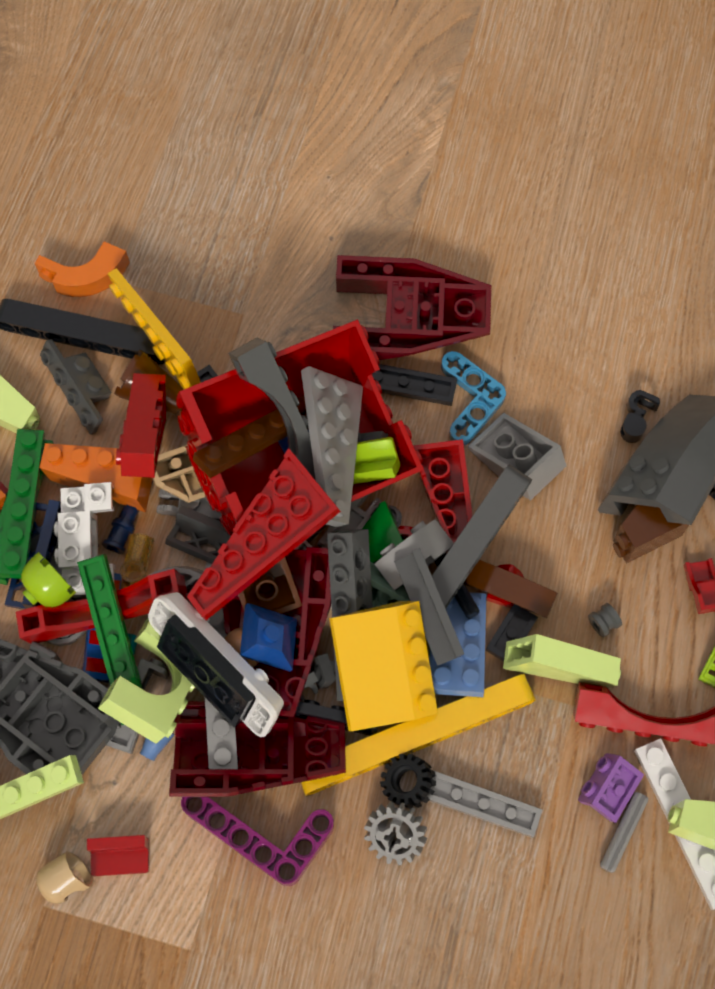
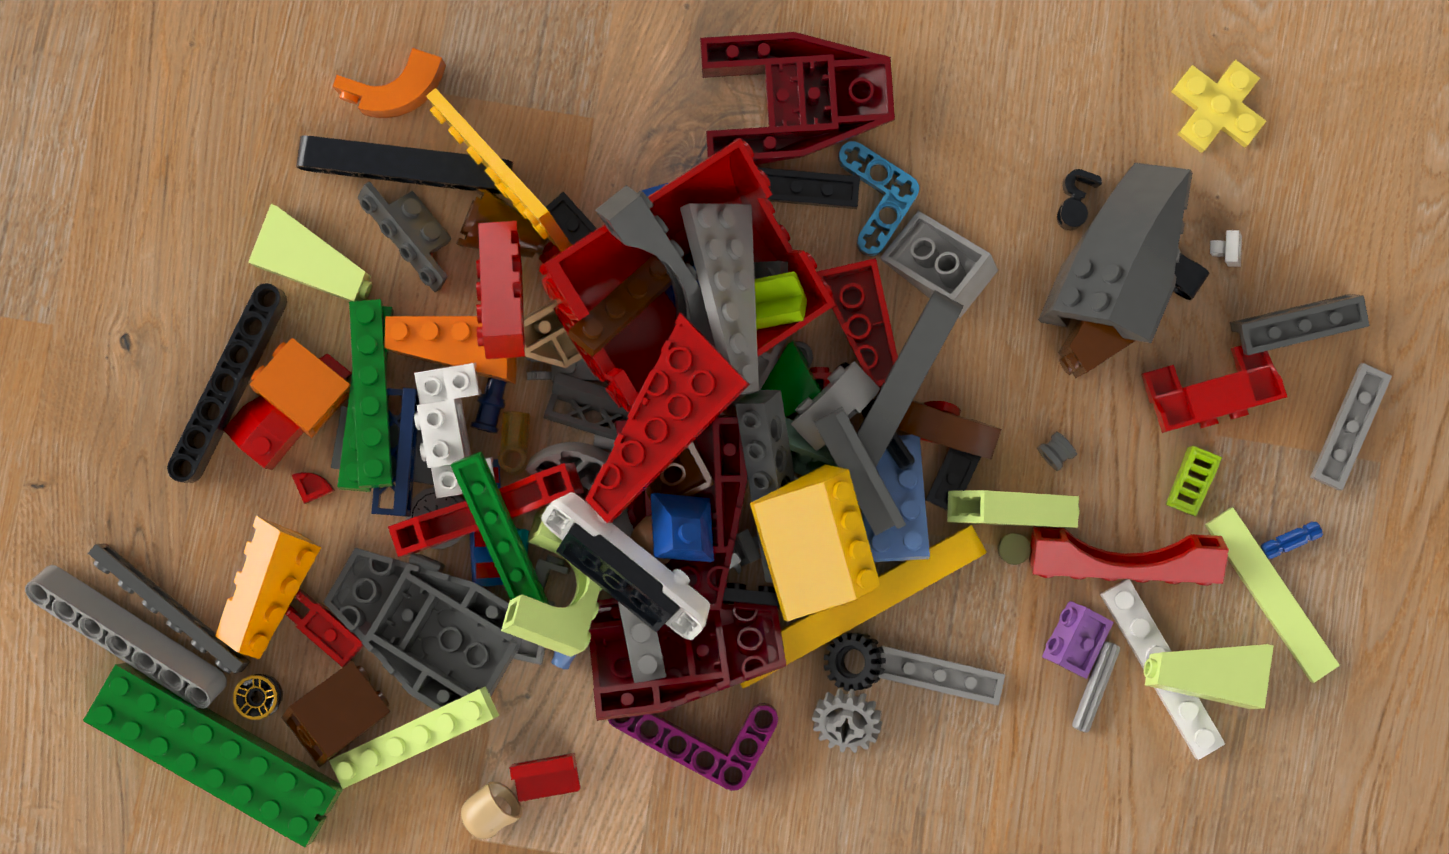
camera: 10 degrees left, 15 degrees up
lime cylinder [21,552,76,607] -> none
none -> olive tile [998,533,1031,565]

